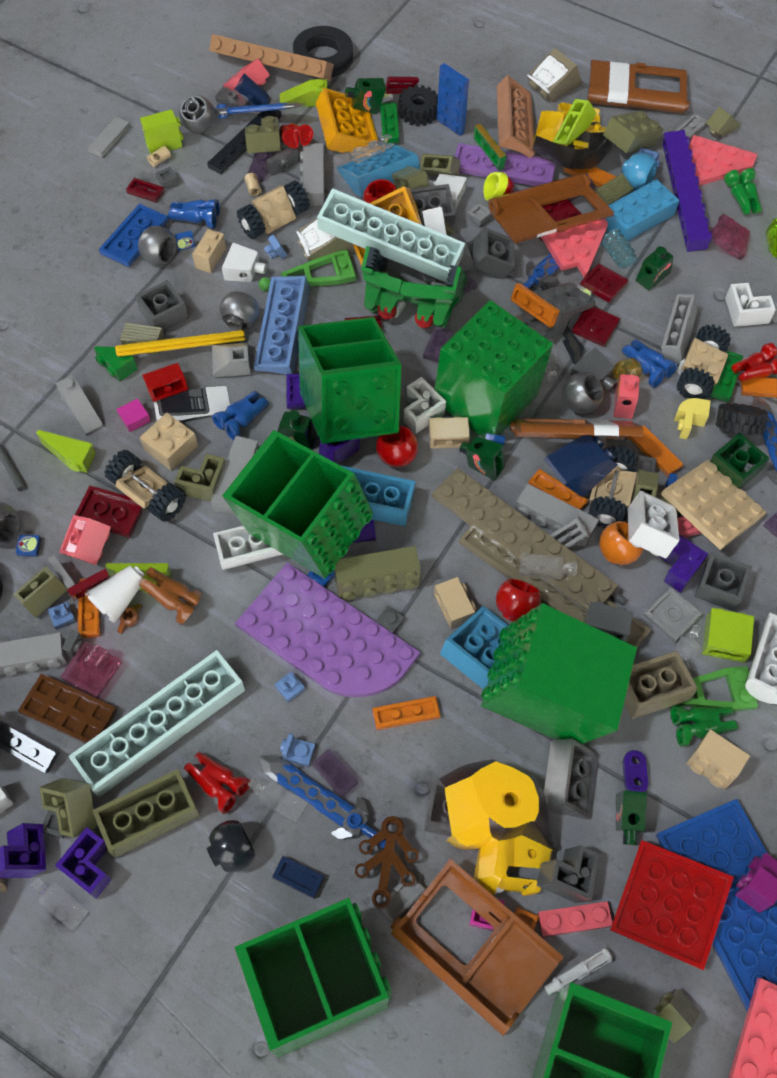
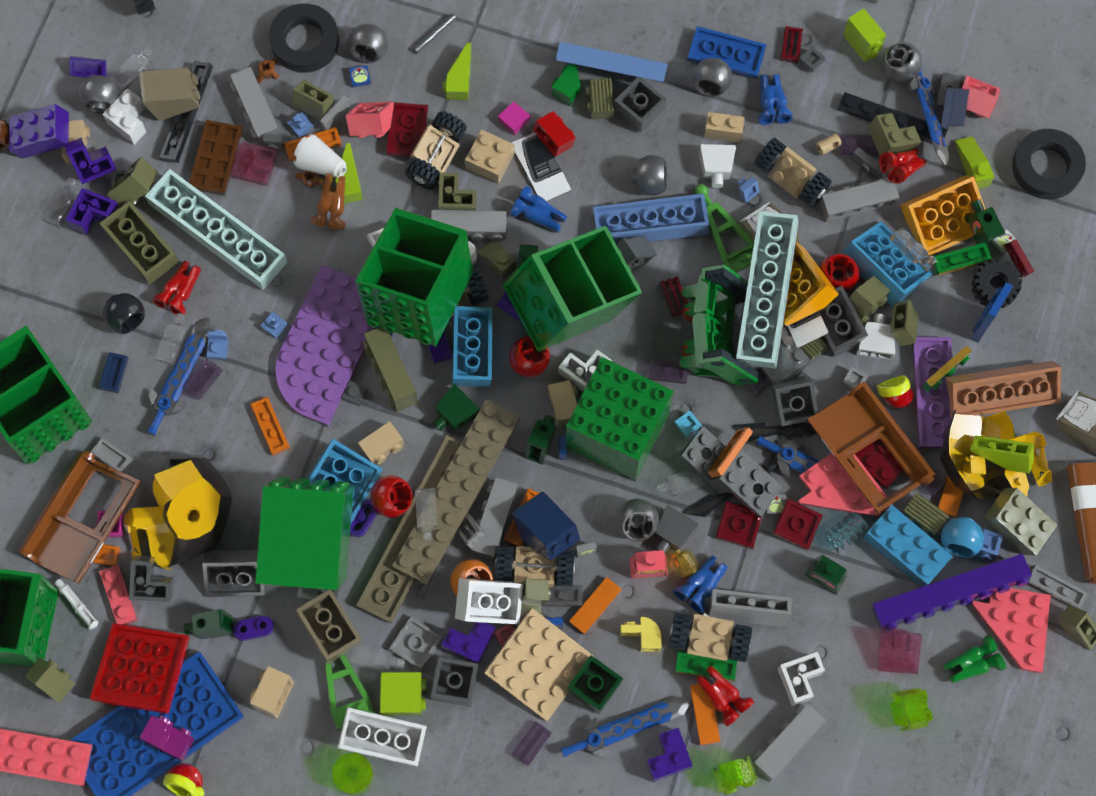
camera: 75 degrees right, 10 degrees up
light grey slope [55,375,104,435] -> none
dark red tile [67,568,110,601] -> none
yellow axle [115,330,245,357] -> none
tan piece [147,146,171,167] -> none
blue tile [174,231,195,251] -> none
medium nougat brick [209,34,334,81] -> none
light grey slope [212,342,251,377] -> none
reddish brown plant [355,816,419,909] -> none
dark orange piece [510,418,643,440] -> none
dark grey brick [583,601,633,642] -> none
green piece [670,705,738,747] -> none
black tyre [715,403,769,435] -> none
none -> dark green torso [433,384,480,431]
none -> medium blue arch [556,42,668,82]
none -> black sword [734,422,817,441]

